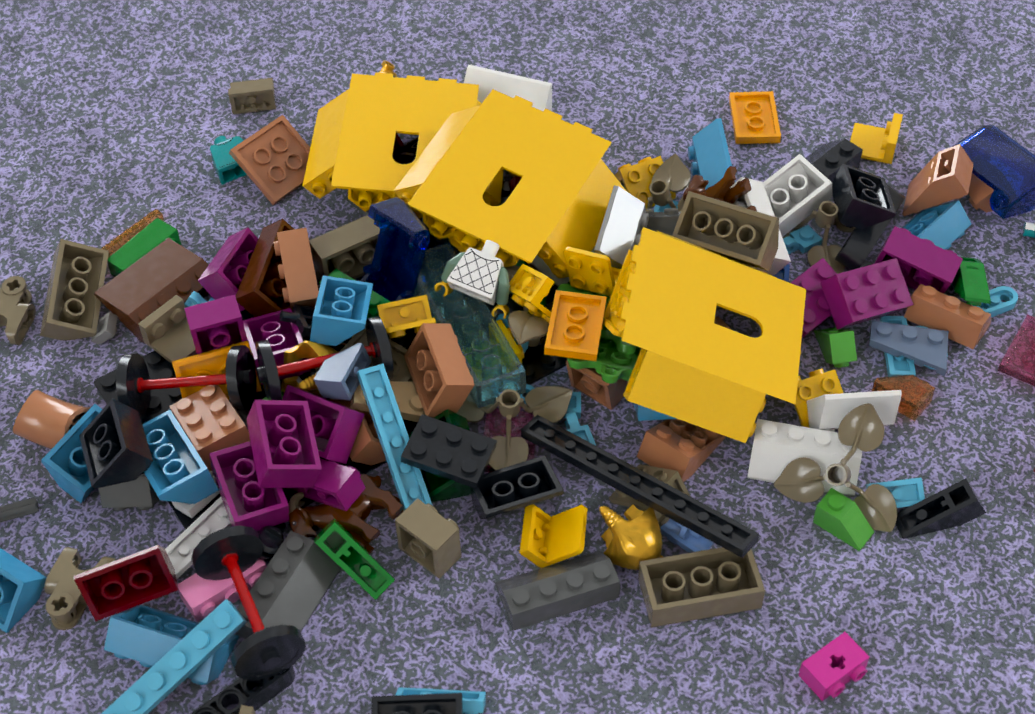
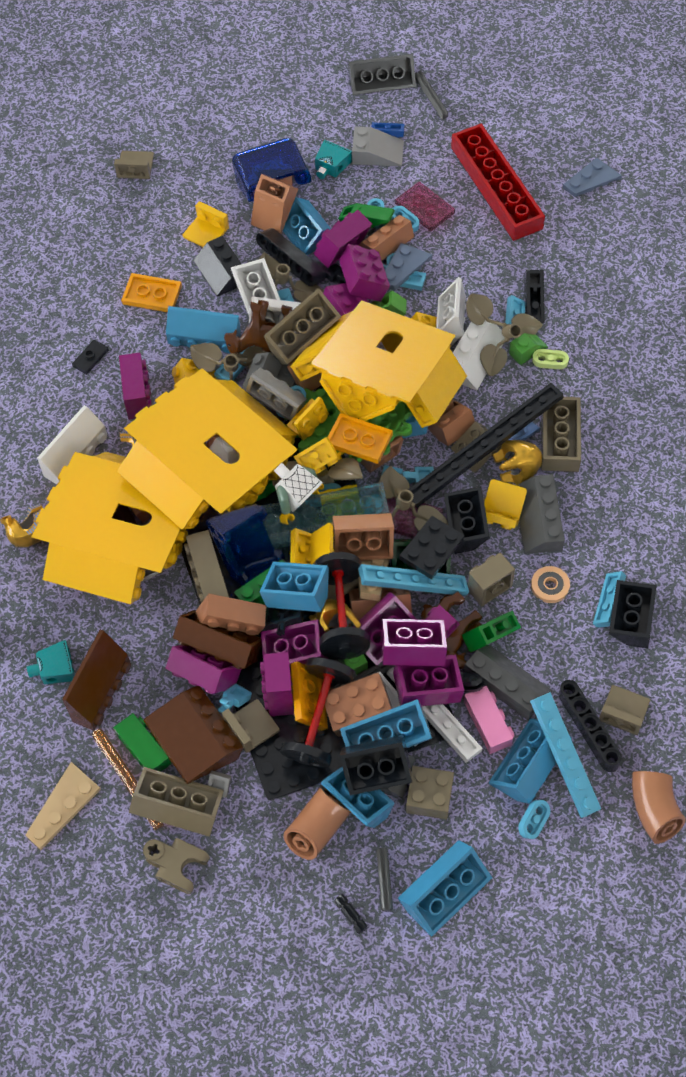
camera: 75 degrees left, 10 degrees up
dark tan piece [44,547,117,630] -> none
dark red slope [74,545,178,621] -> none
black piece [191,525,306,680] -> none
nougat plate [229,115,310,205] -> none
sand blue slope [314,343,371,400] -> none
dark pink brick [798,632,870,701] -> none
black slope [832,164,896,229] -> none
clear orange slope [871,375,935,421] -> none
none -> tan wing [25,762,101,850]
none -> reddish brown slope [62,629,131,731]
none -> black plate [72,340,109,375]
none -> dark tan bracket [114,150,154,179]
none -> magenta brick [119,352,152,420]
none -> medium azure plate [391,206,419,232]
none -> dark tan brick [406,766,454,820]
none -> medium azure plate [518,800,550,839]
none -> light nougat tile [531,566,570,603]
none -> yellowish green plate [532,349,569,369]

